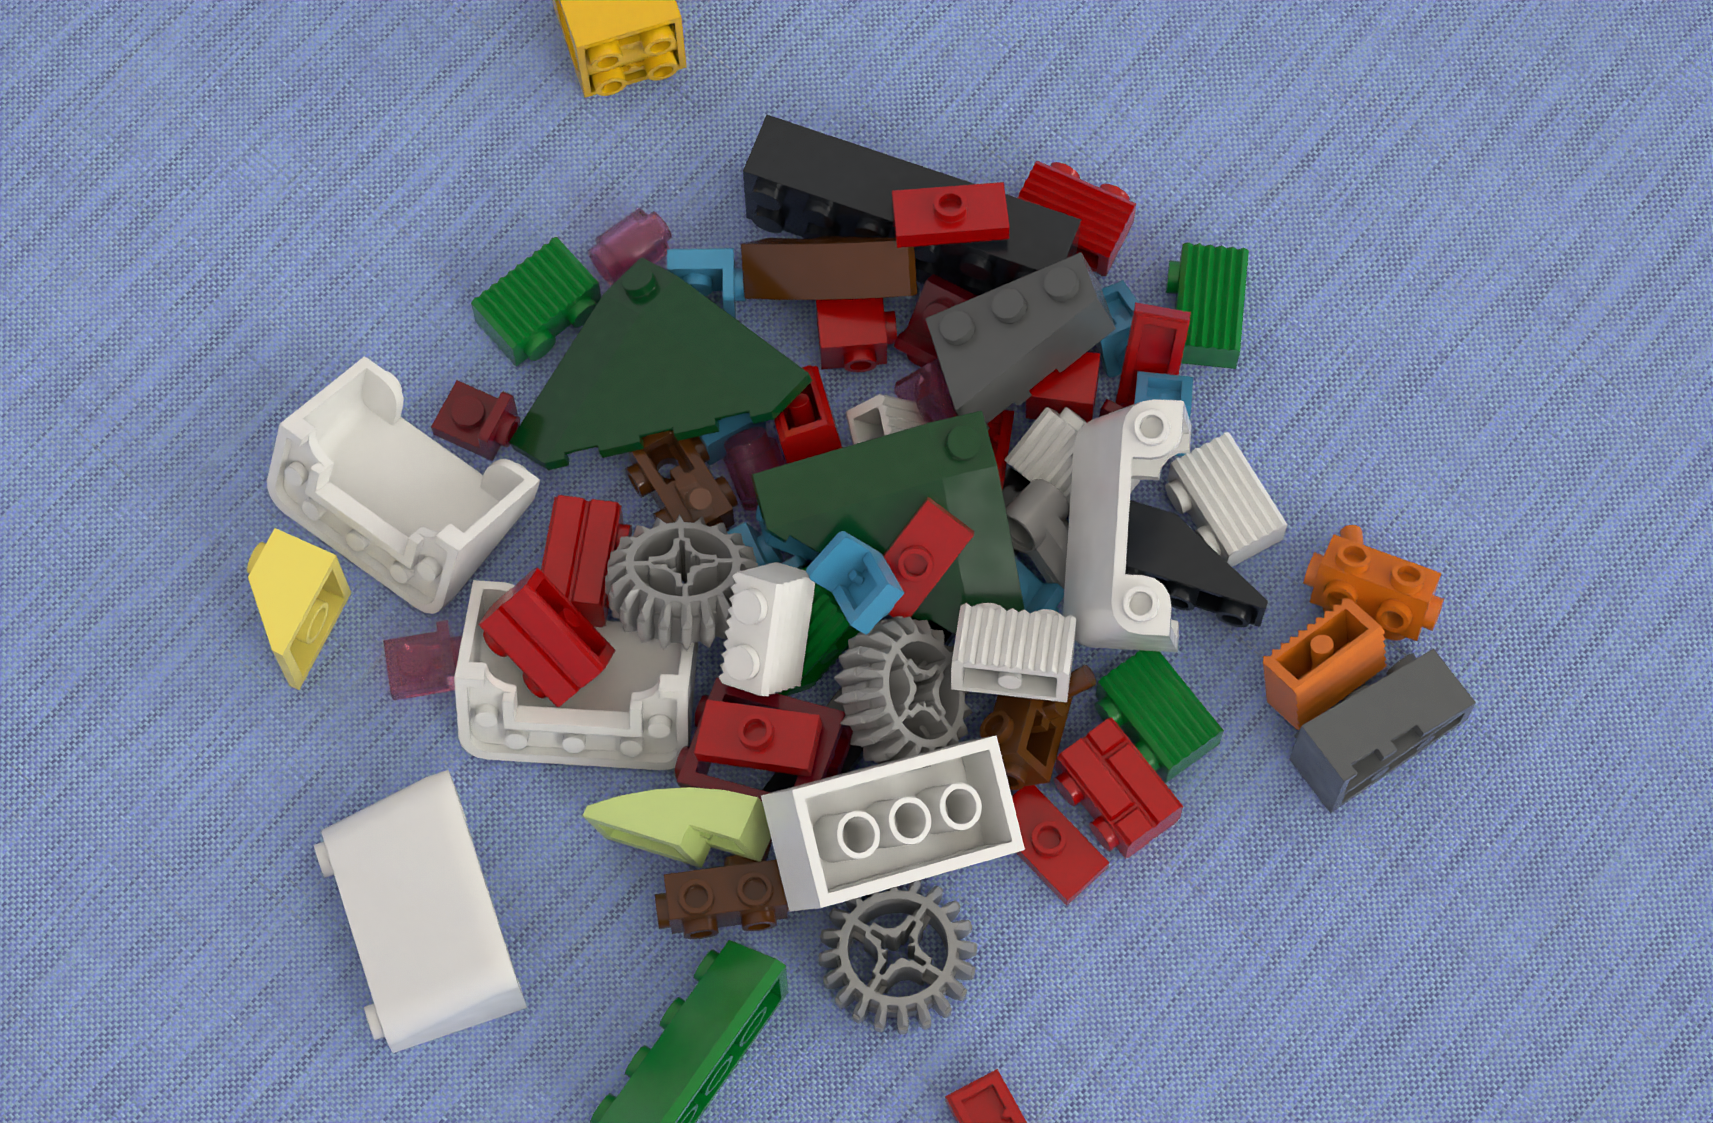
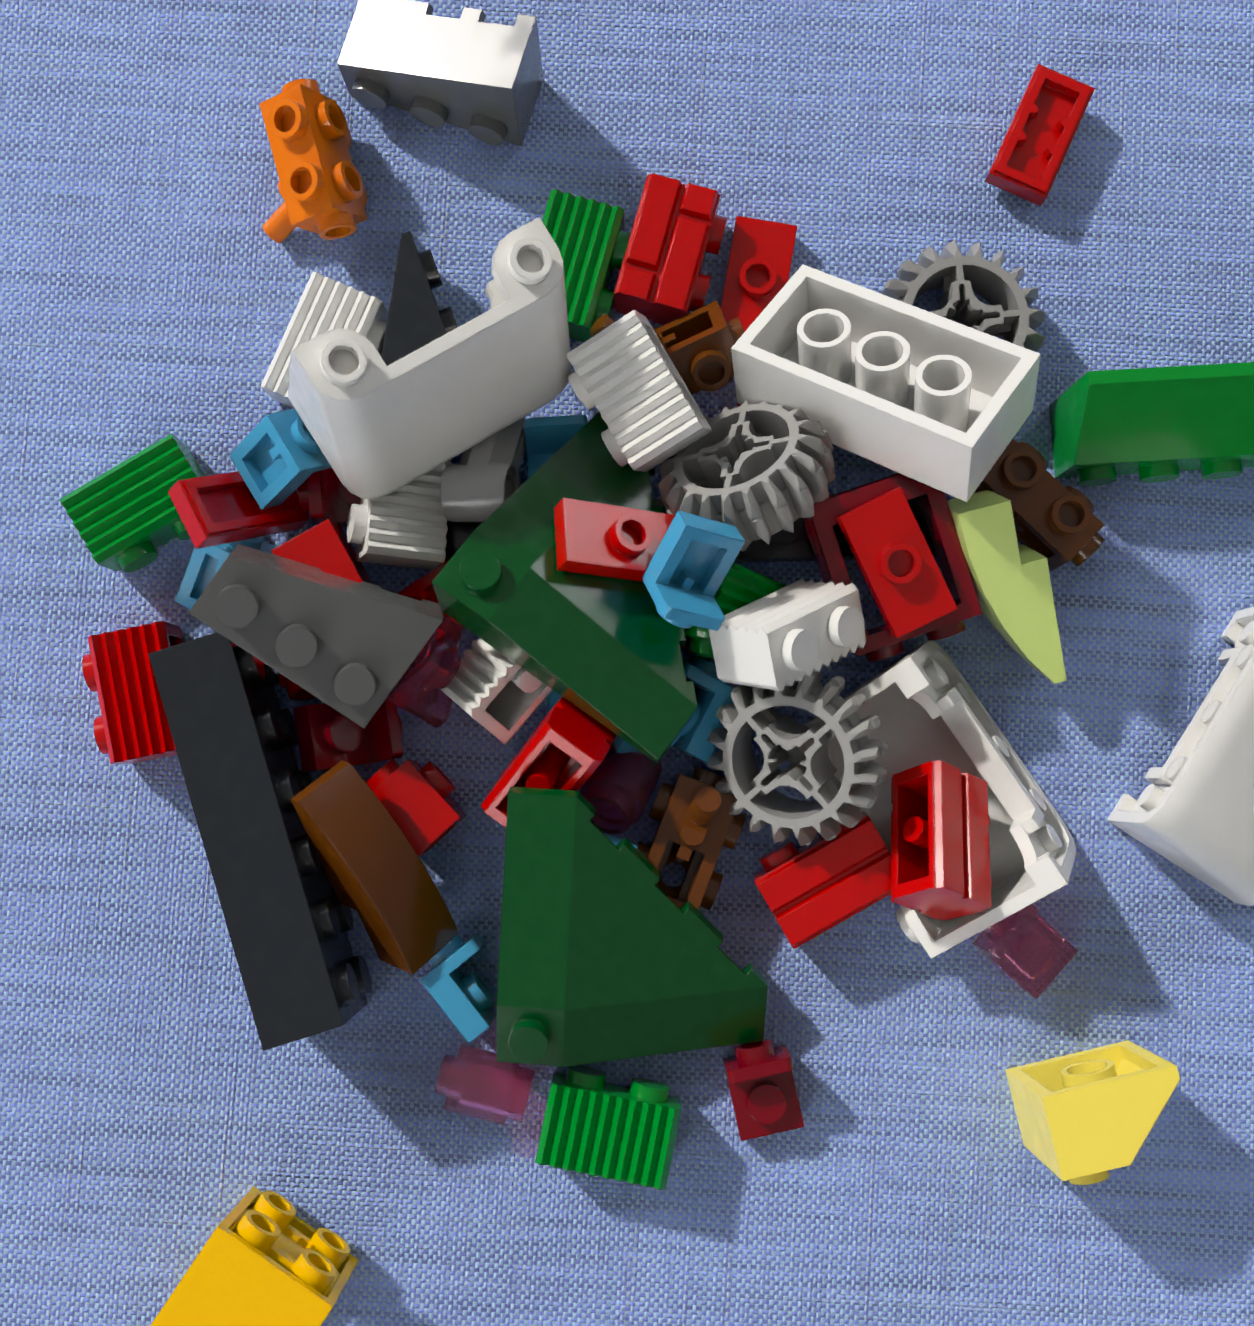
camera: 130 degrees left, 15 degrees up
white windscreen [267,356,540,614] -> none
red plate [892,182,1010,248] -> none
orange brick [1263,598,1387,730] -> none

